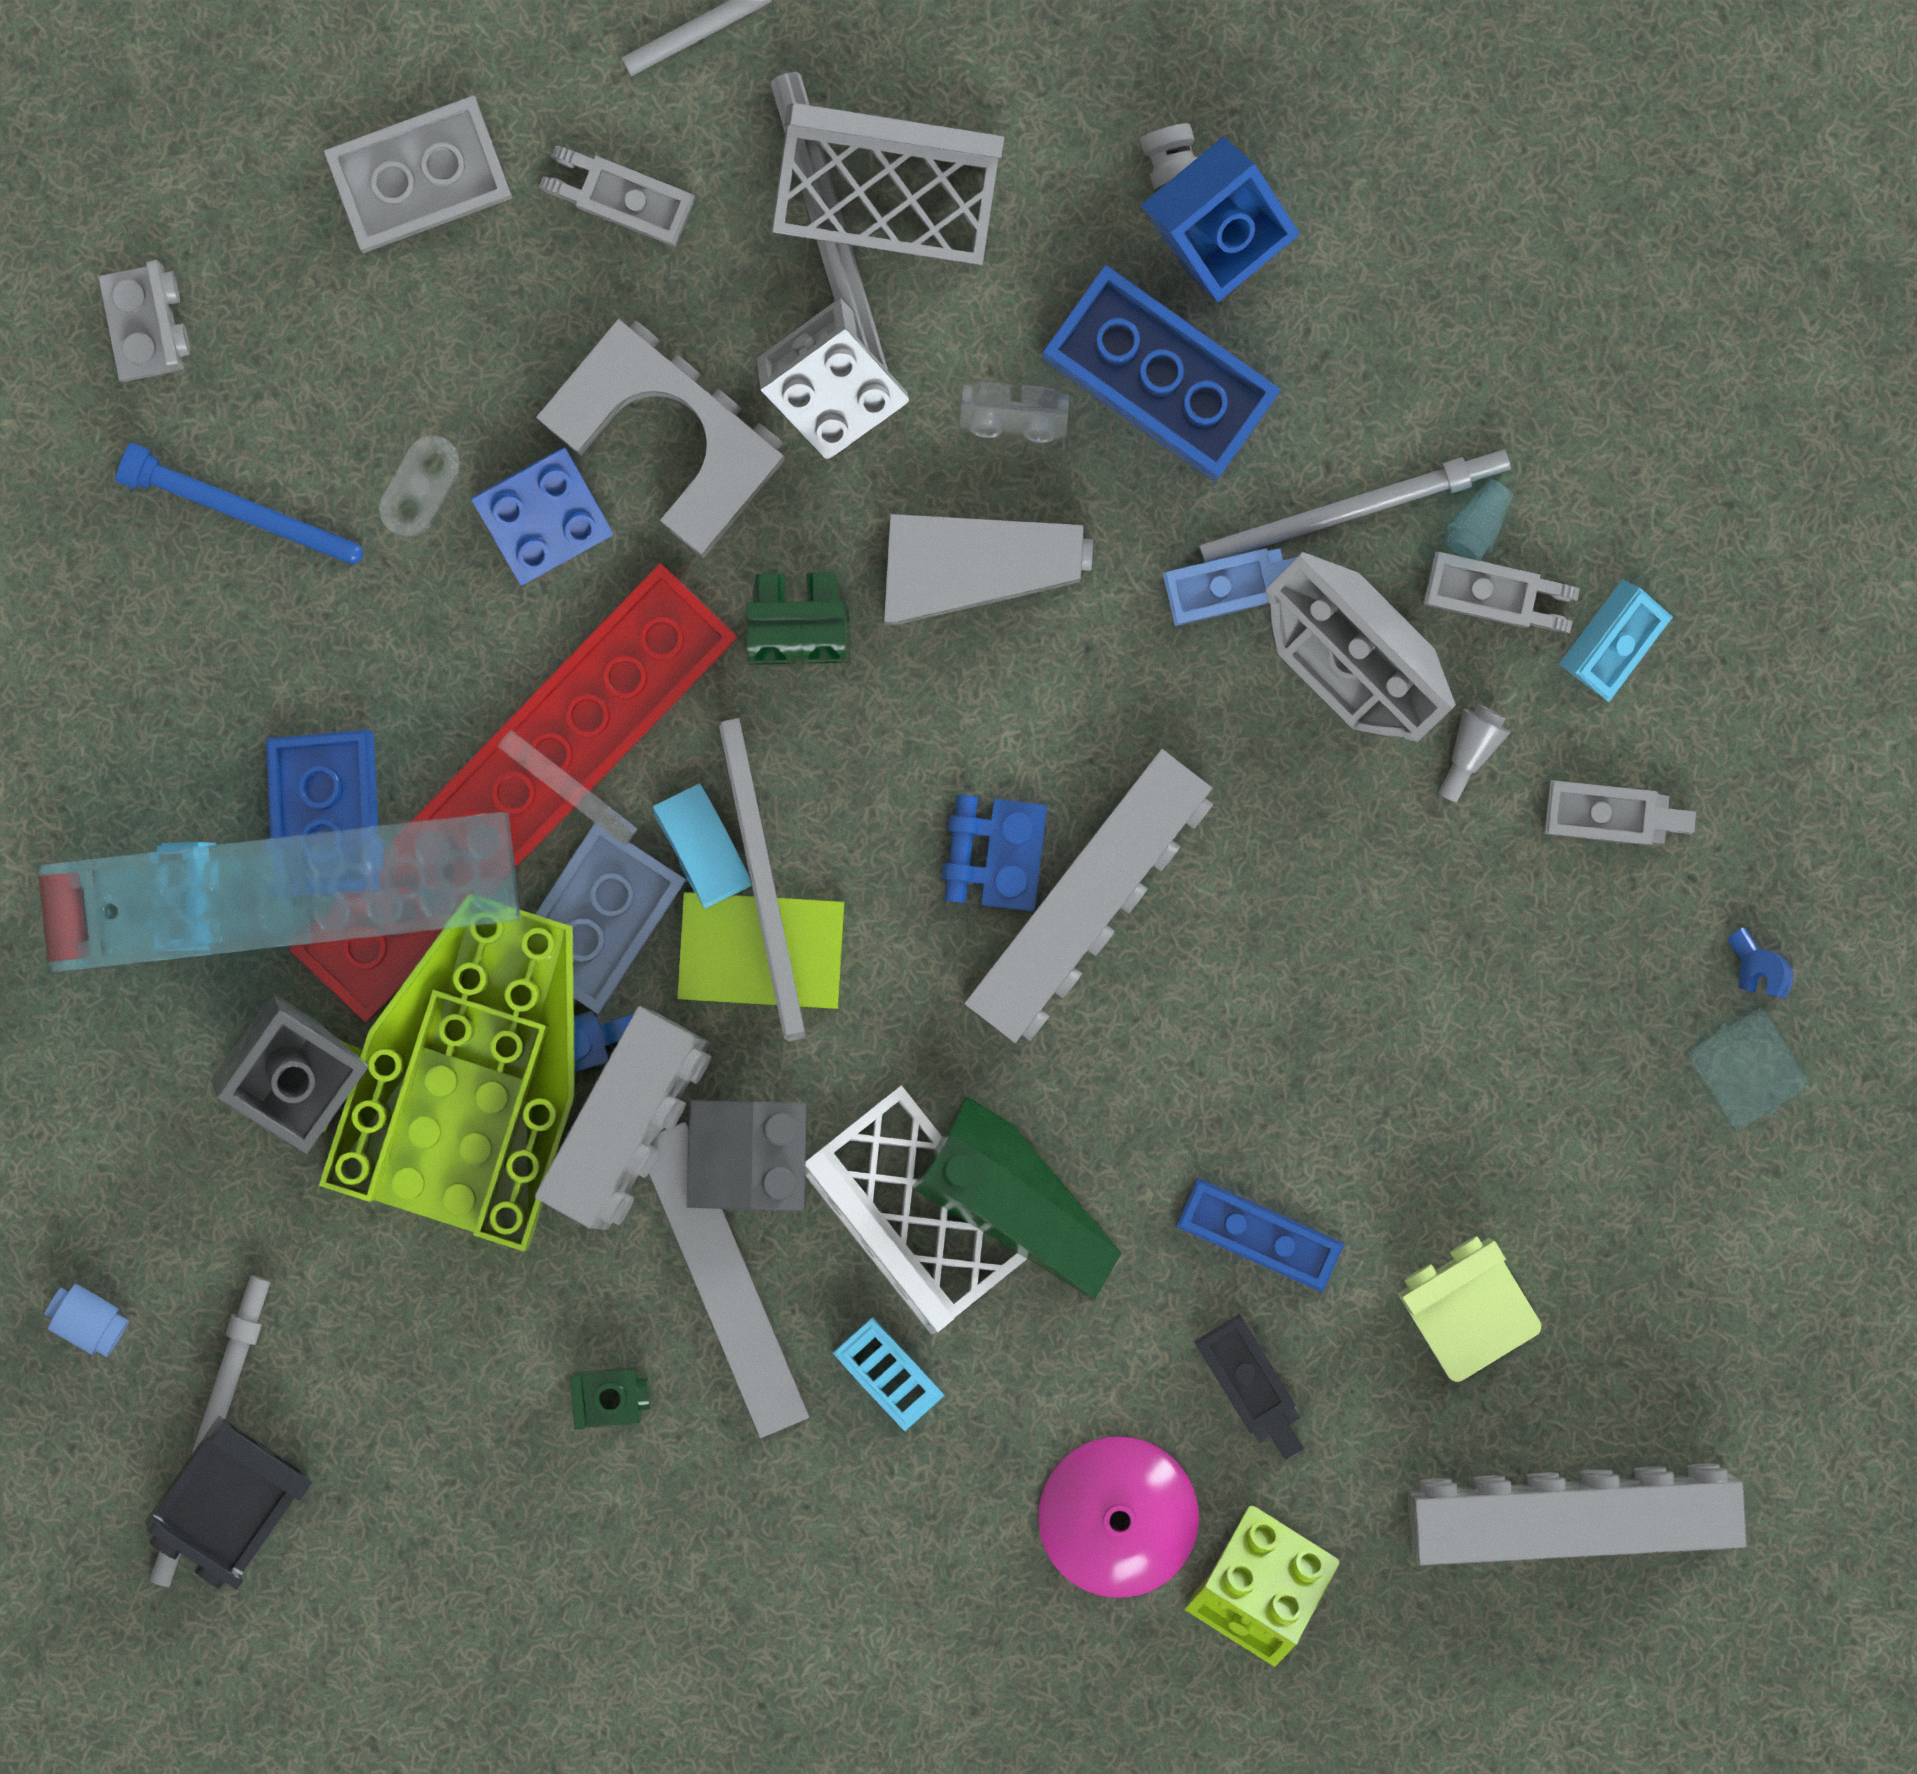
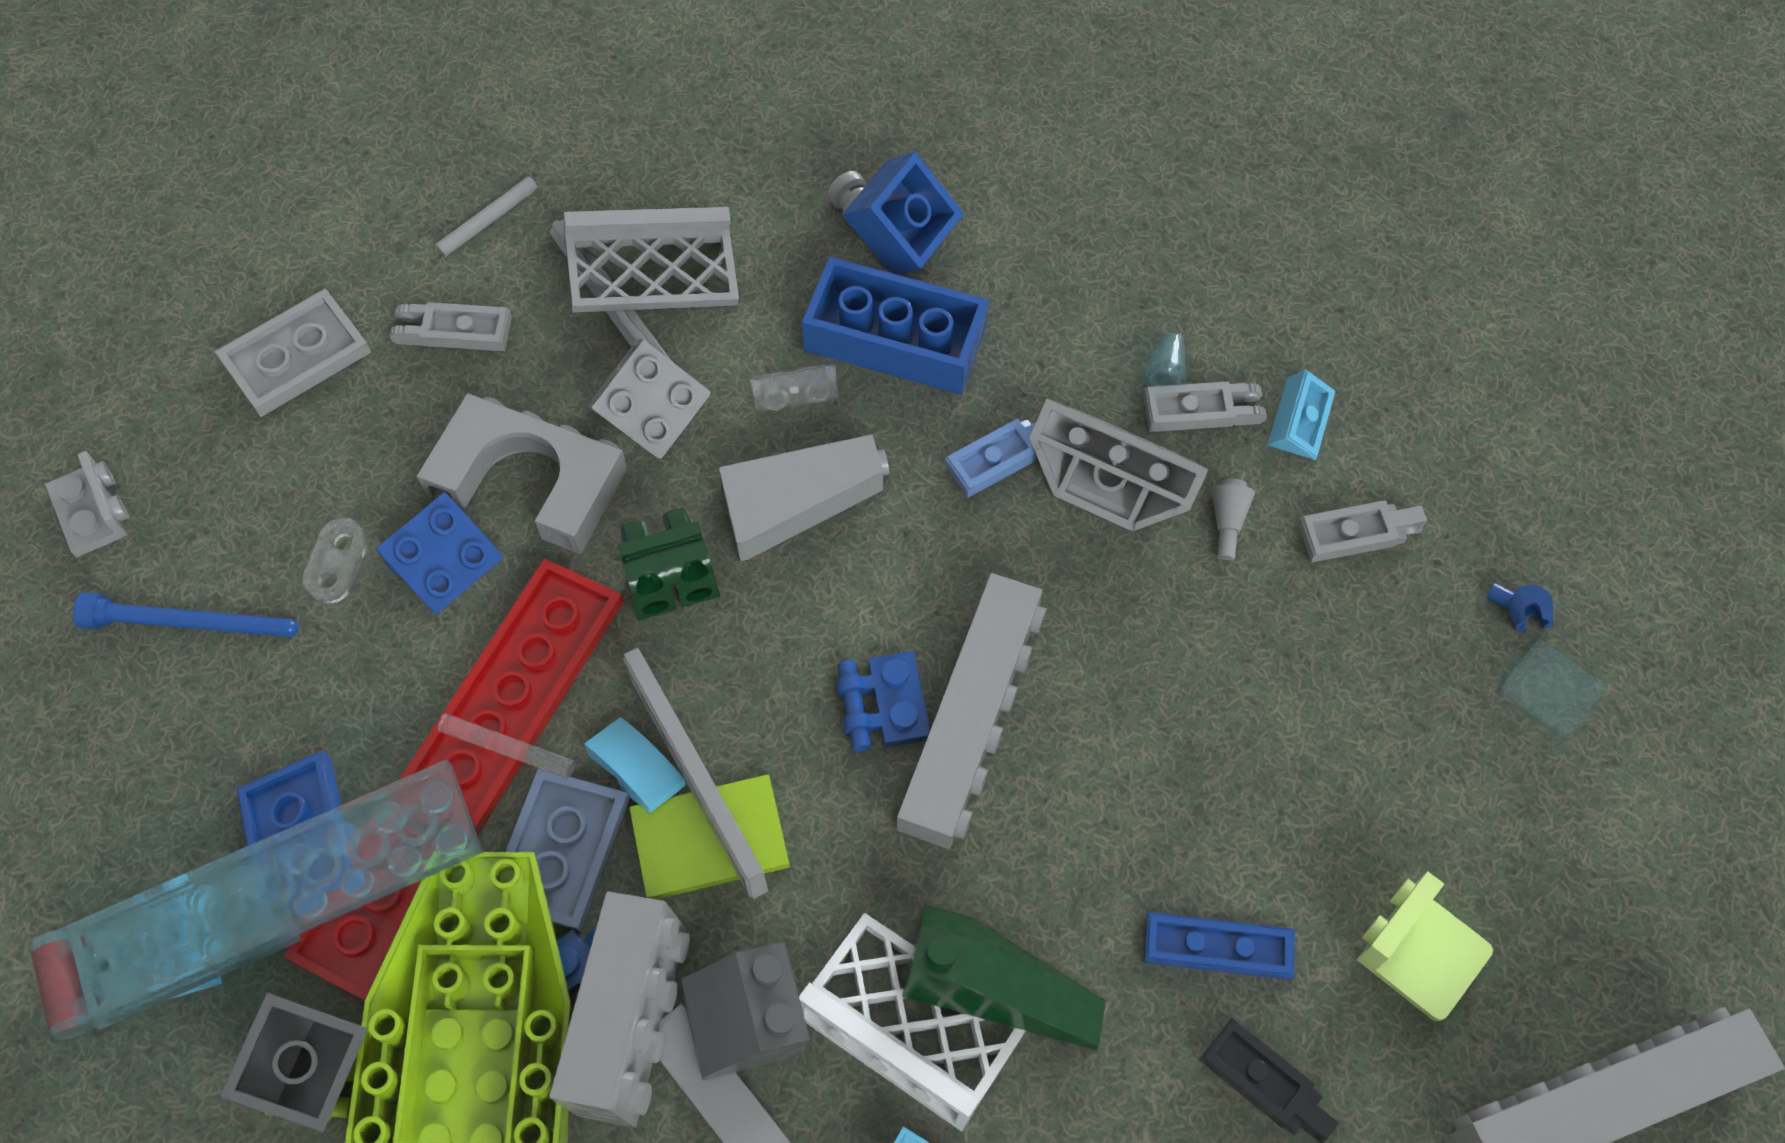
camera: 15 degrees left, 25 degrees down
light grey bar [1199,449,1511,563] -> none

